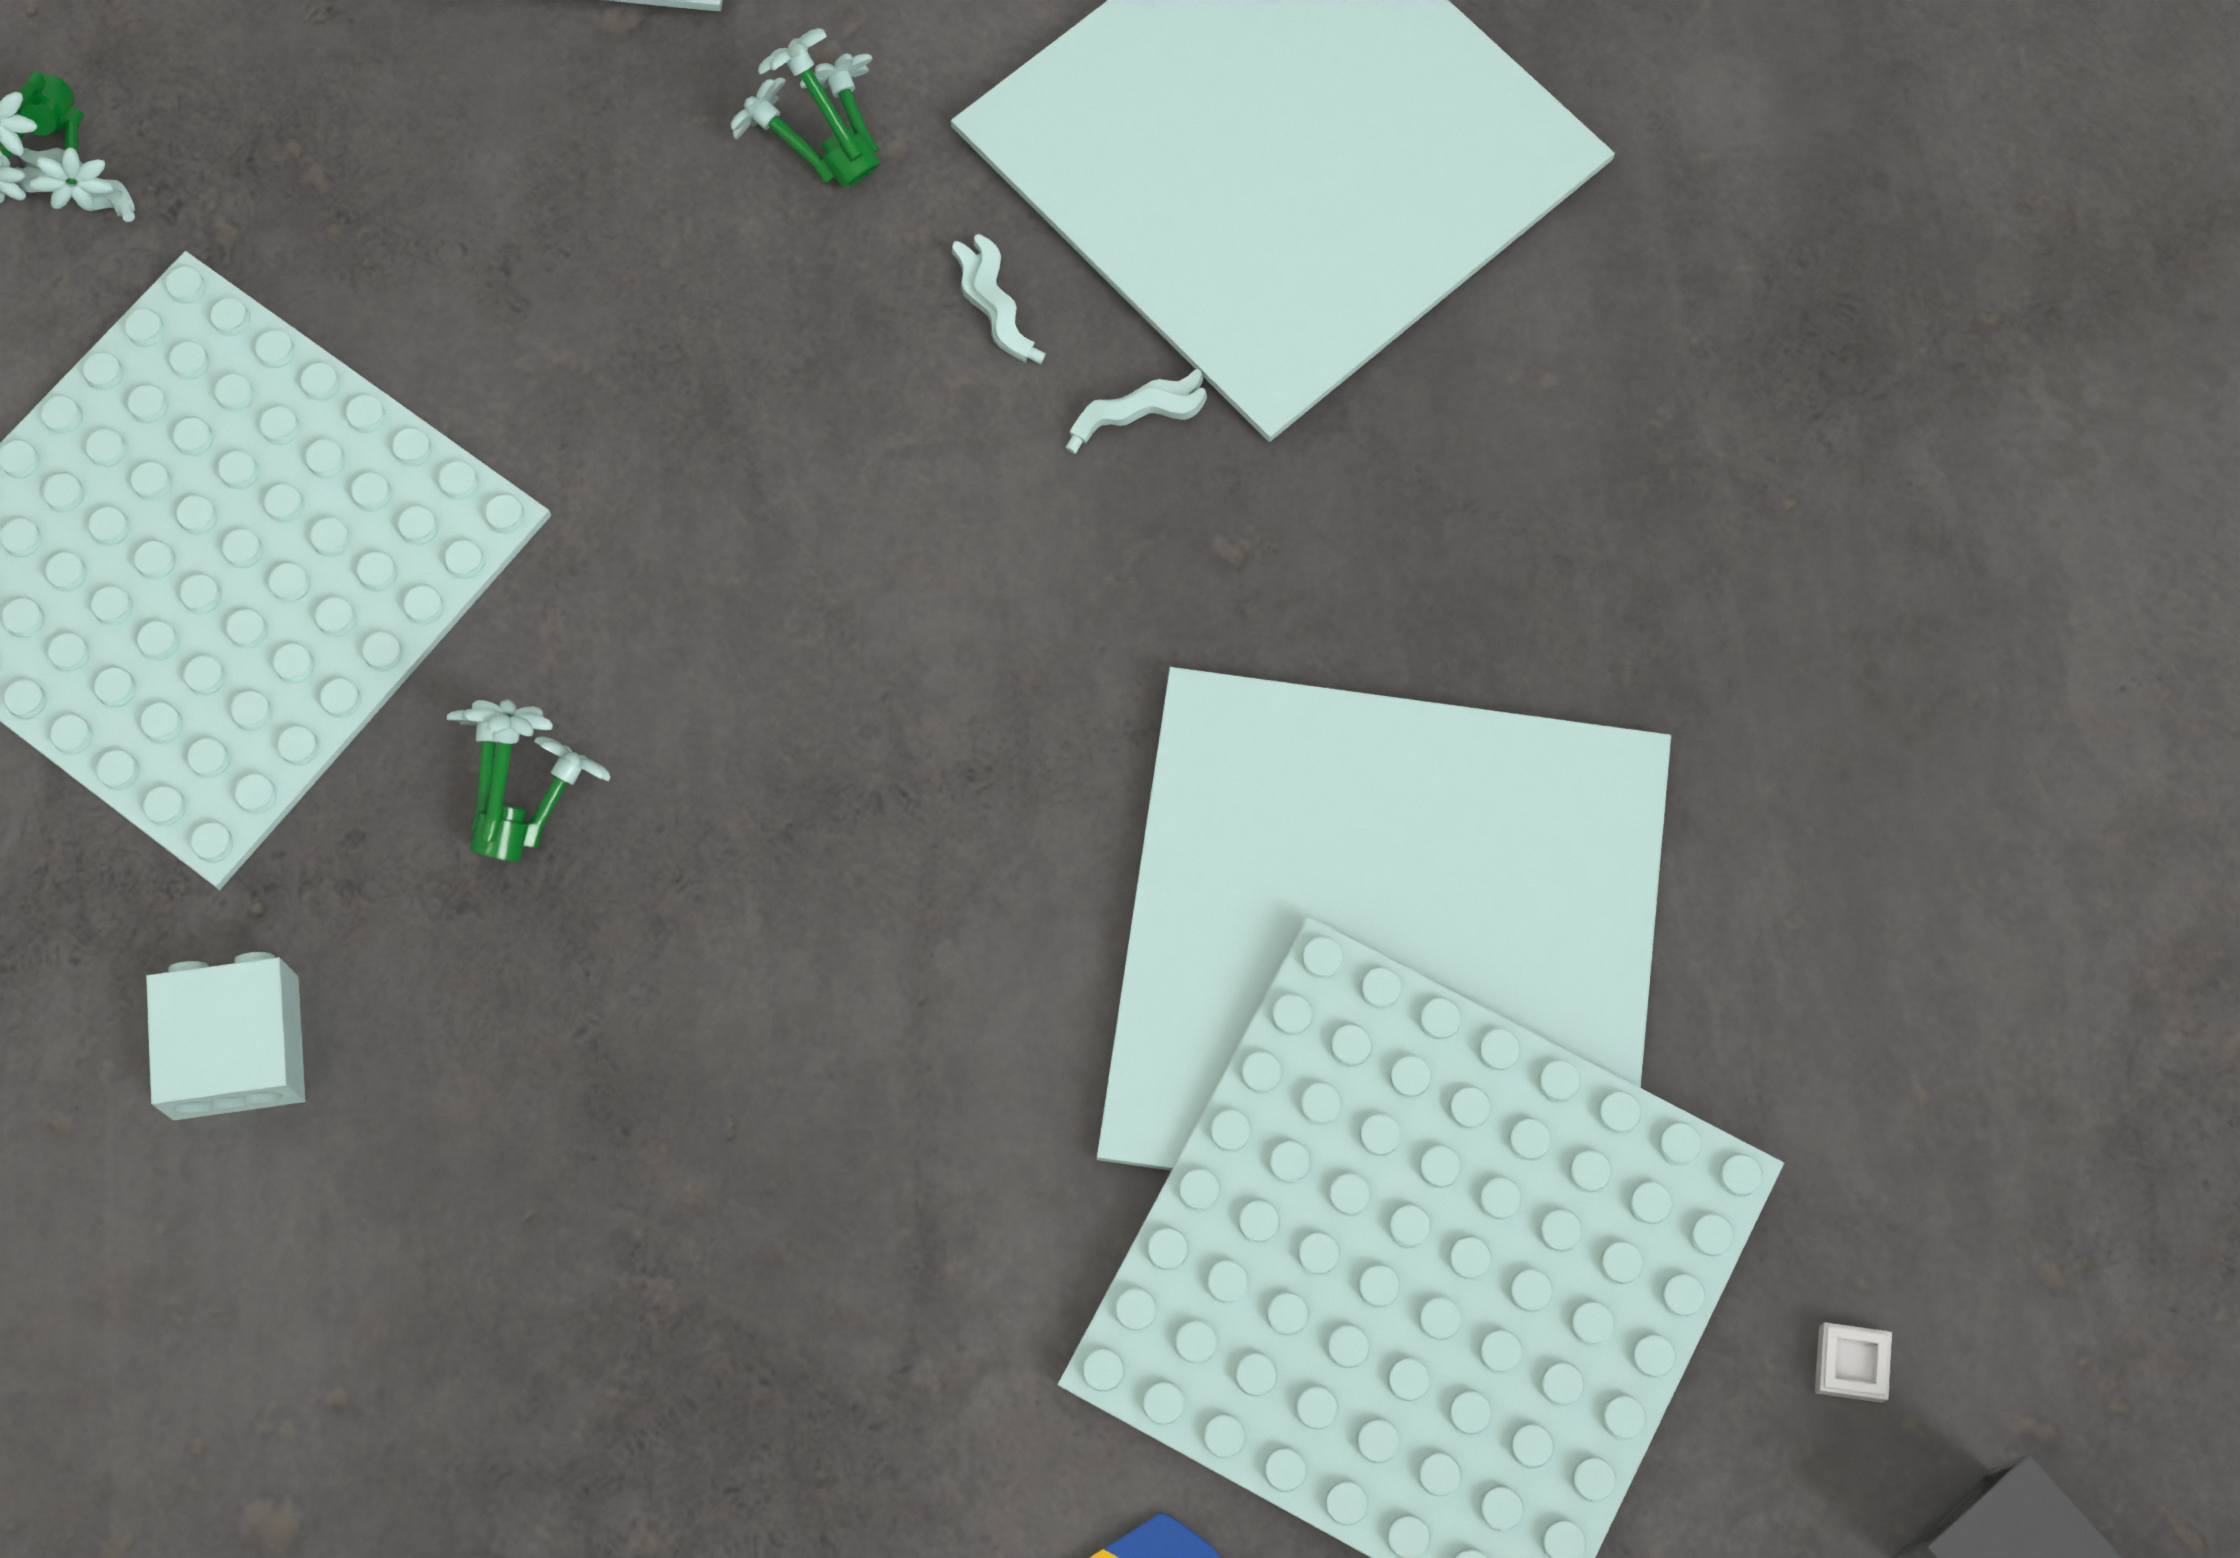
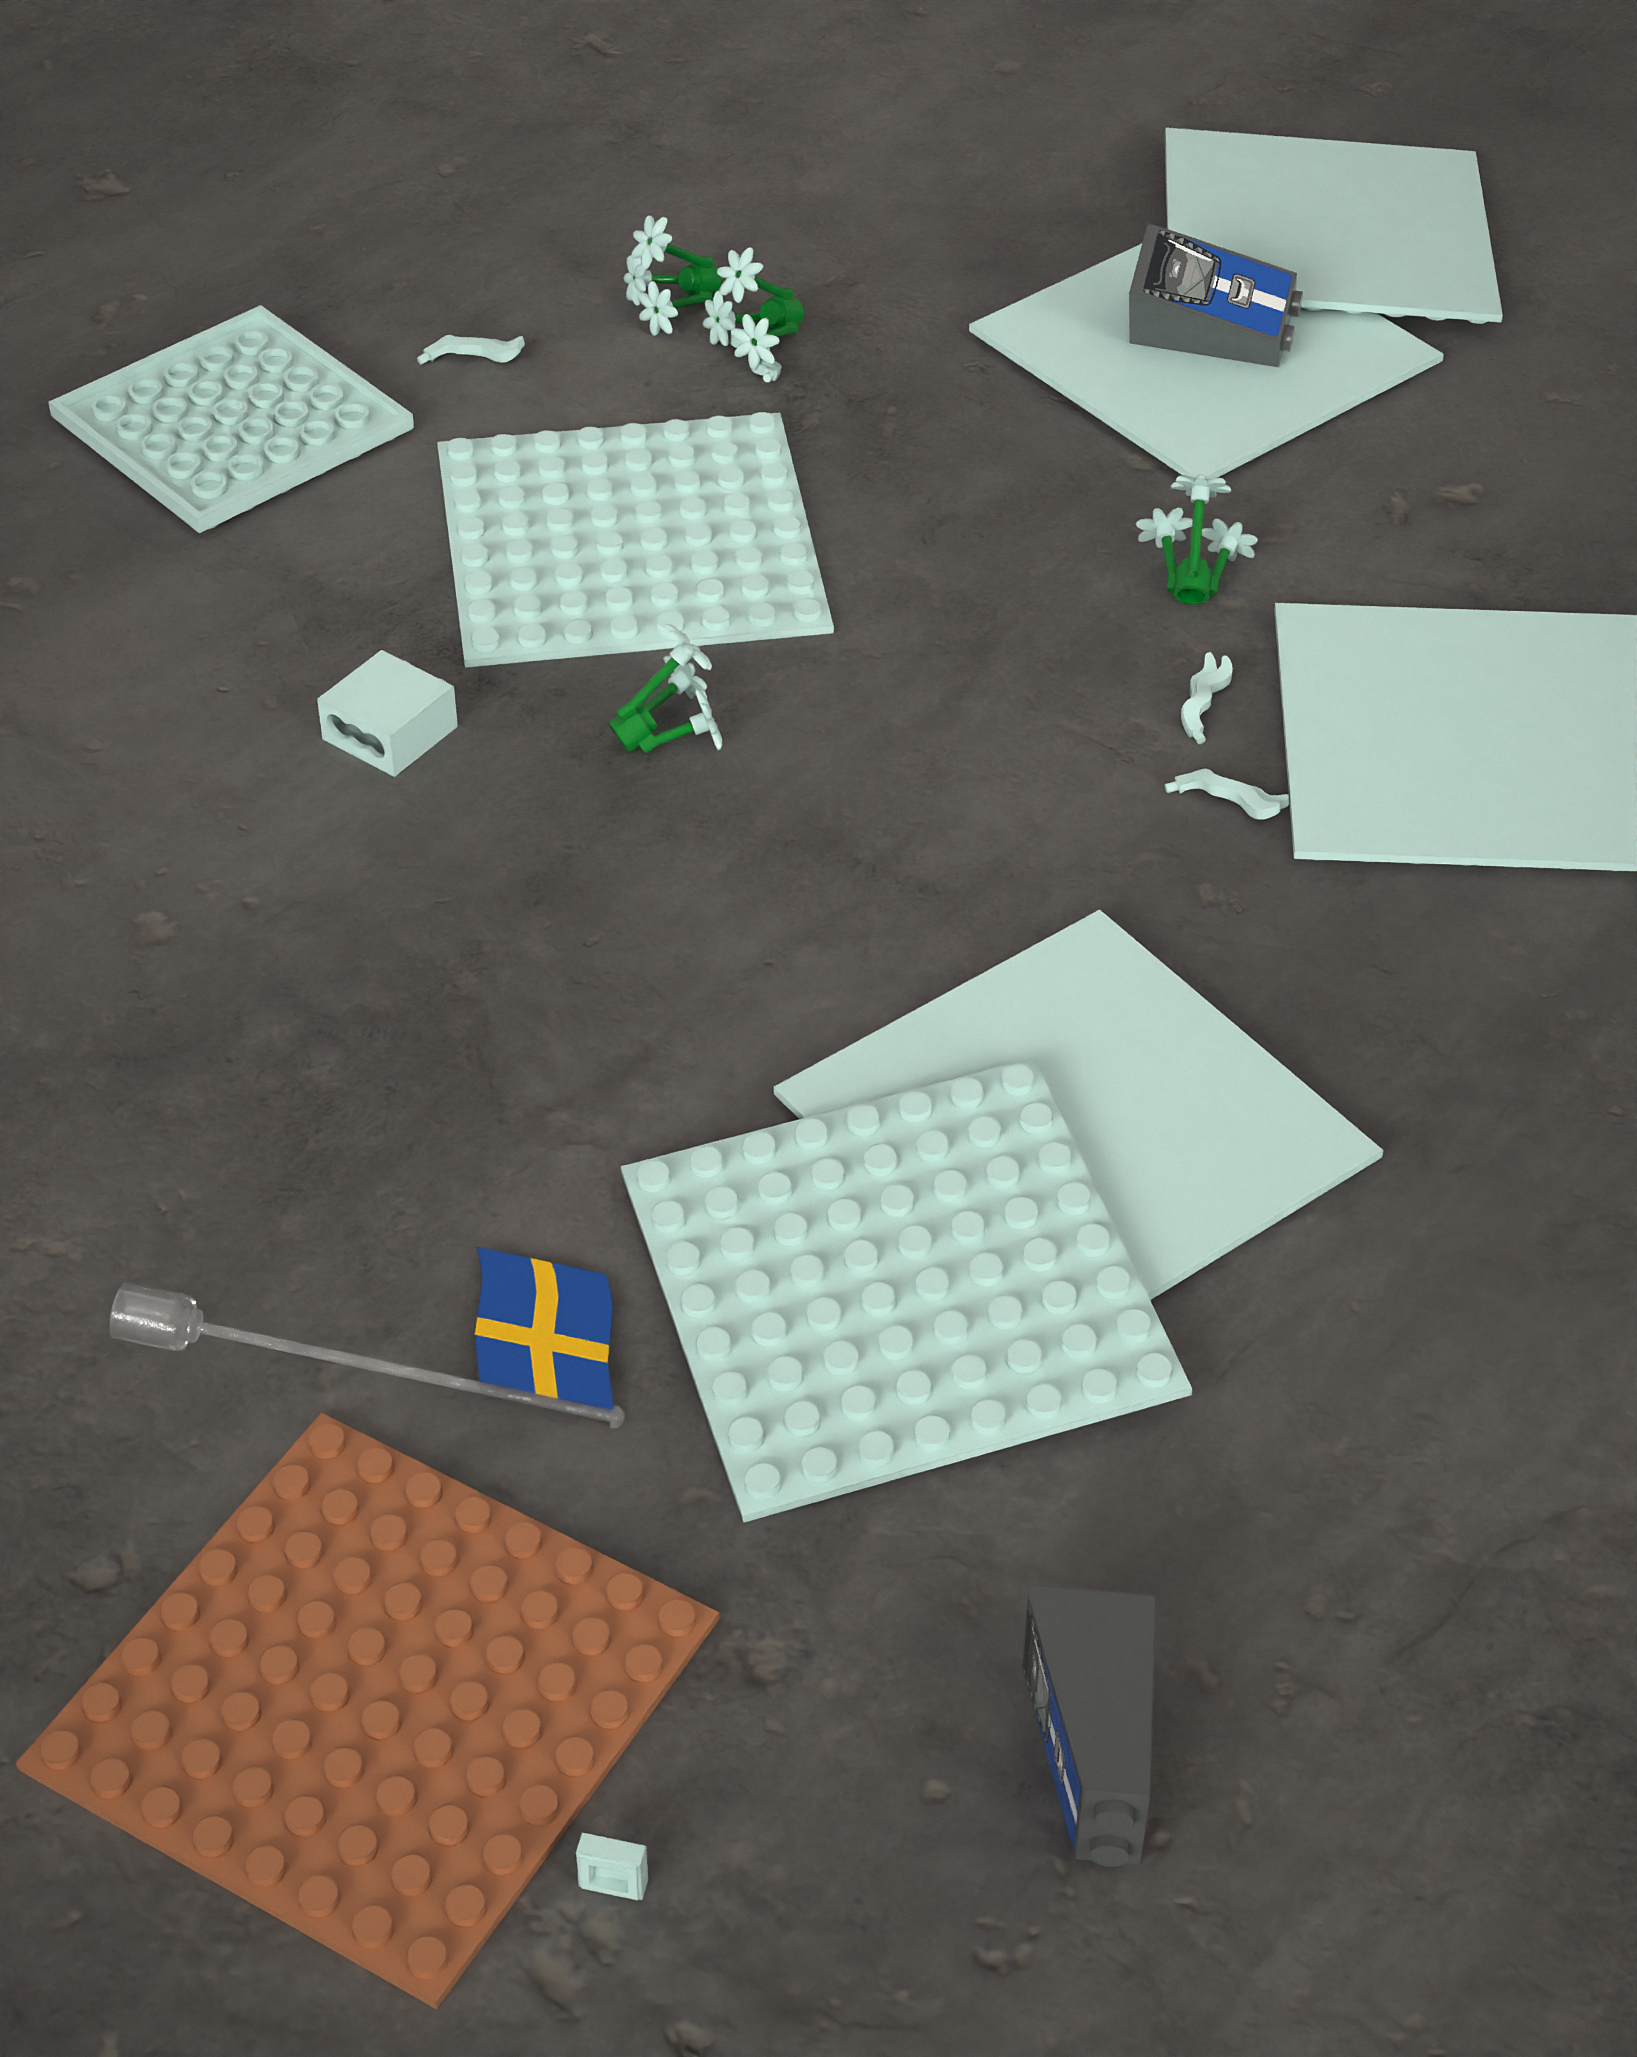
camera: 45 degrees right, 25 degrees down
white tile [1815,1322,1892,1403] -> none

